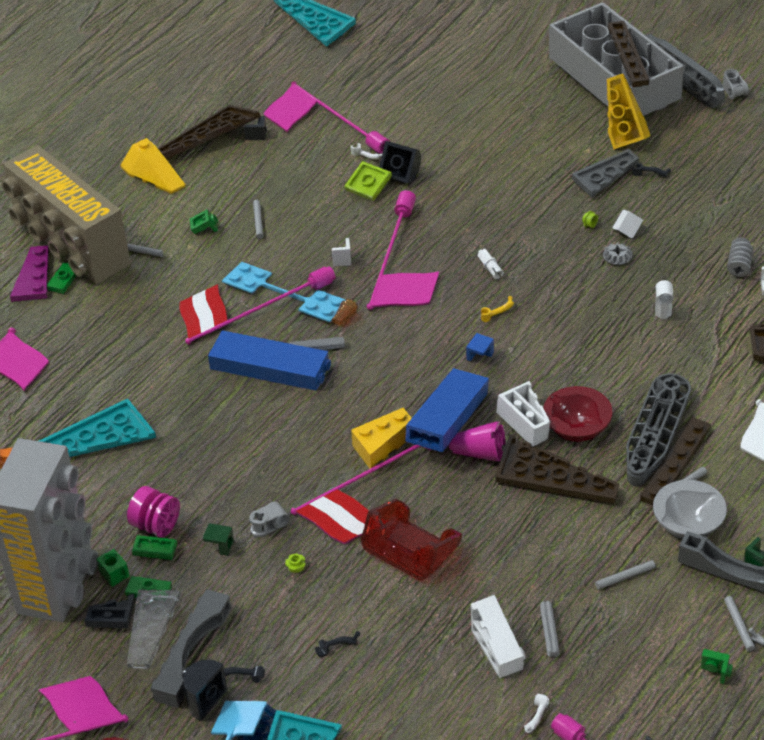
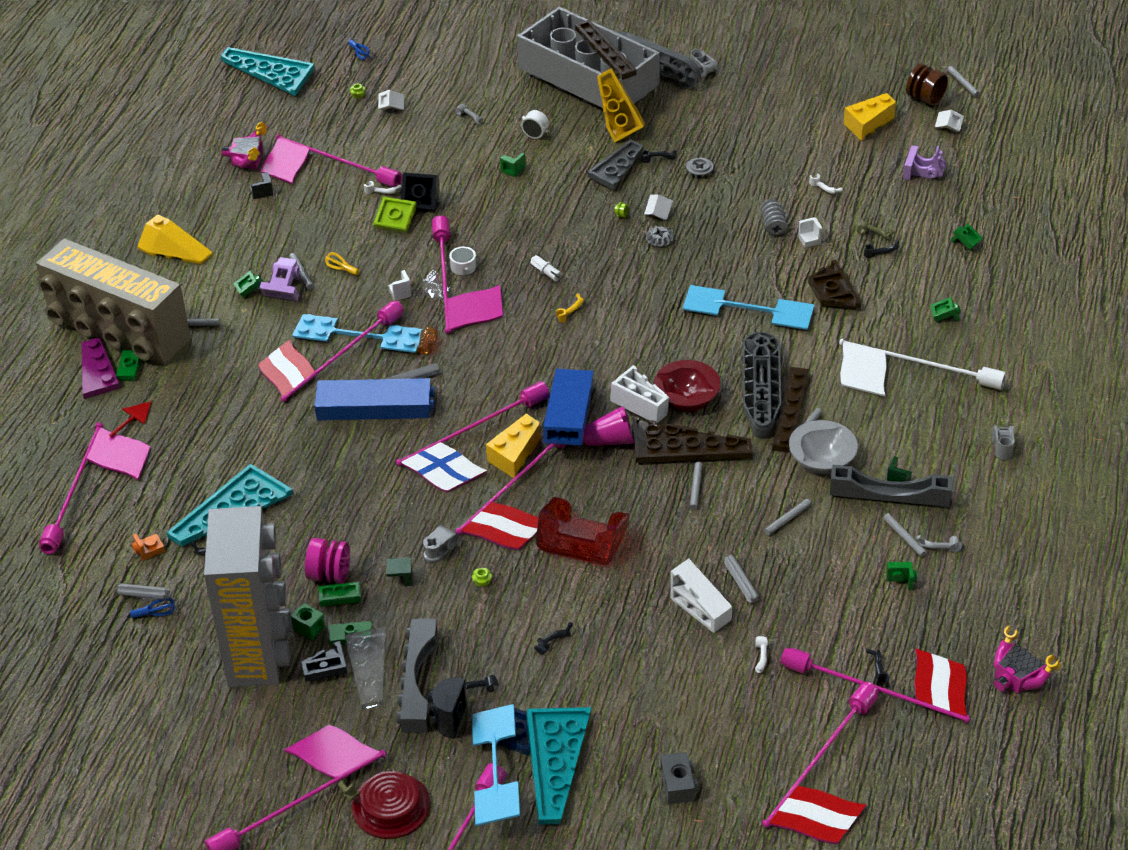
camera: 20 degrees left, 0 degrees up
dark brown wing [158,105,261,160] -> none
blue panel [466,333,494,361] -> none
white piece [655,280,674,319] -> none
none -> red piece [109,401,151,437]
none -> torso [222,122,267,169]
none -> lavender tile [260,257,300,301]
none -> yellow piece [325,252,359,276]
none -> blue piece [348,39,370,60]
none -> lime plate [350,83,366,98]
none -> white panel [378,90,404,111]
none -> flag [396,381,550,492]
none -> clear panel [423,270,451,301]
none -> white piece [449,246,476,275]
none -> light grey piece [455,104,483,125]
none -> green panel [500,153,526,177]
none -> white piece [521,110,549,139]
none -> medium azure hinge [682,285,814,330]
none -> light grey gear [686,158,713,178]
none -> light grey bar [690,462,702,510]

